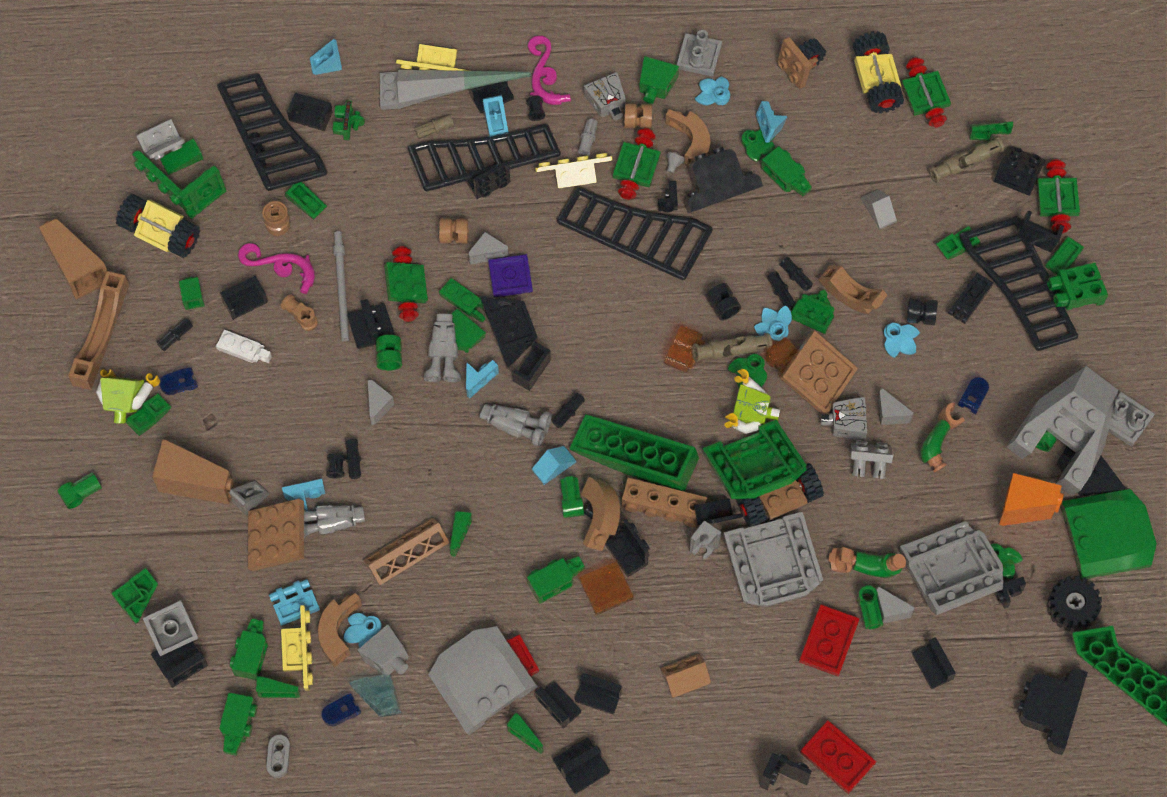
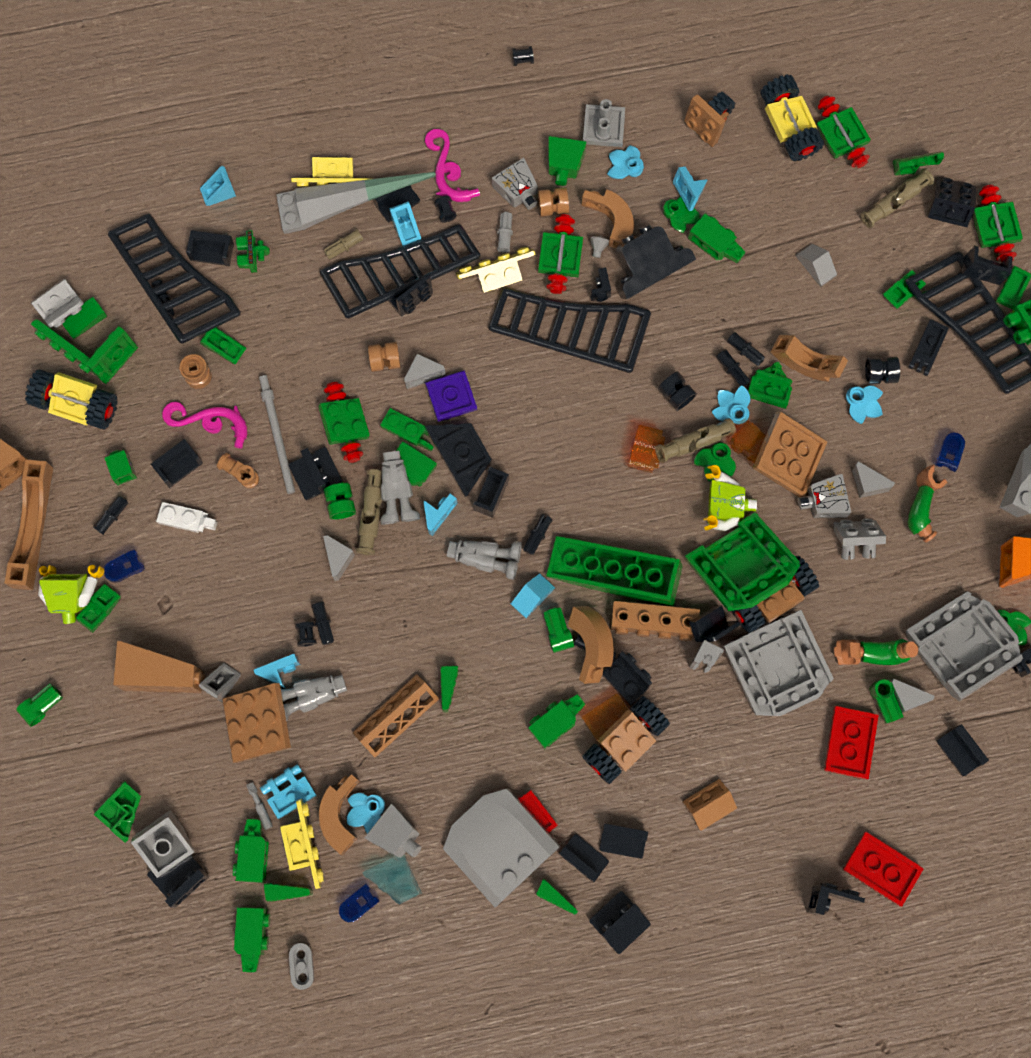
camera: 10 degrees left, 10 degrees up
none -> light grey piece [246,782,273,830]
none -> dark tan piece [356,469,382,555]
none -> plate [582,696,670,784]

